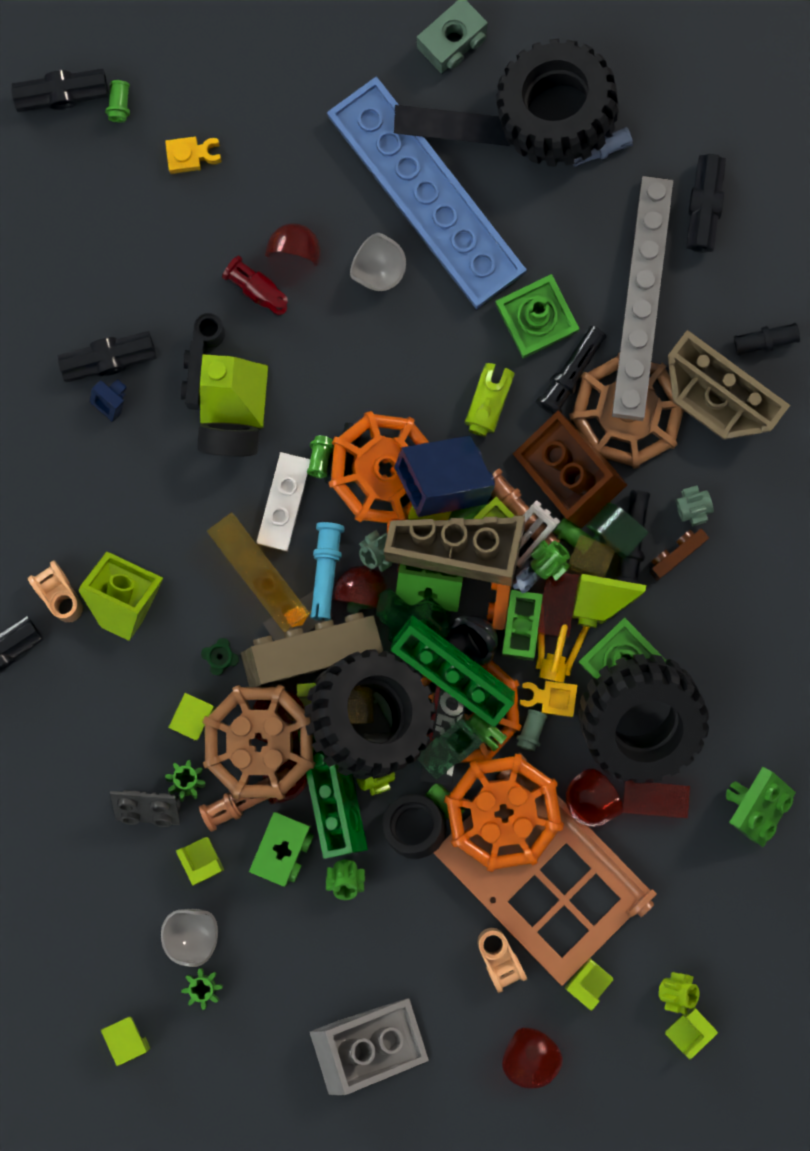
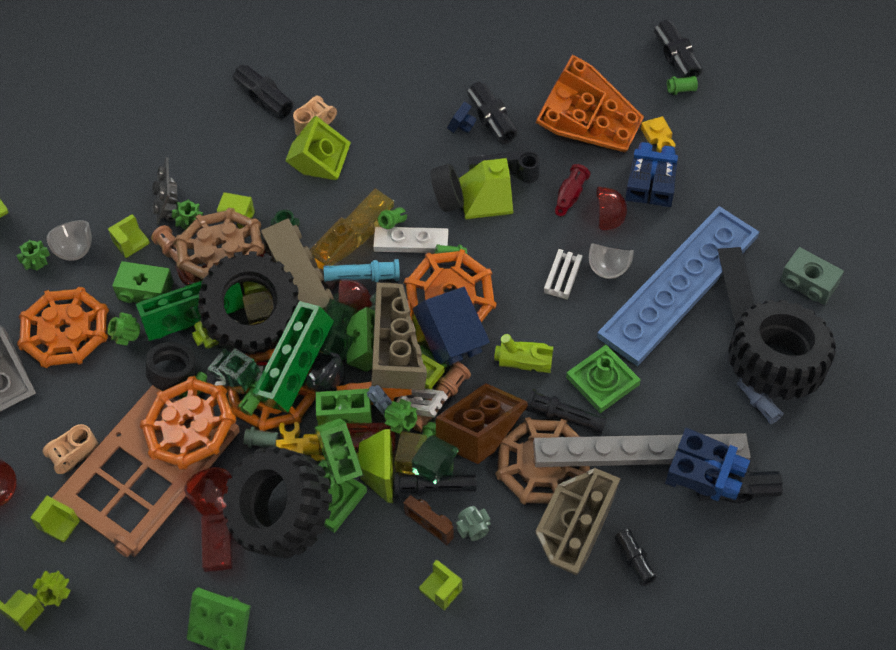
camera: 75 degrees right, 25 degrees down
none -> orange plate [17,287,109,368]
none -> bright green brick [315,419,363,484]
none -> bright green pin [378,207,407,229]
none -> lime panel [420,560,462,611]
none -> orange wedge [535,54,644,153]
none -> white tile [544,249,582,300]
none -> hips [625,142,678,207]
none -> dark blue hips [665,427,750,501]

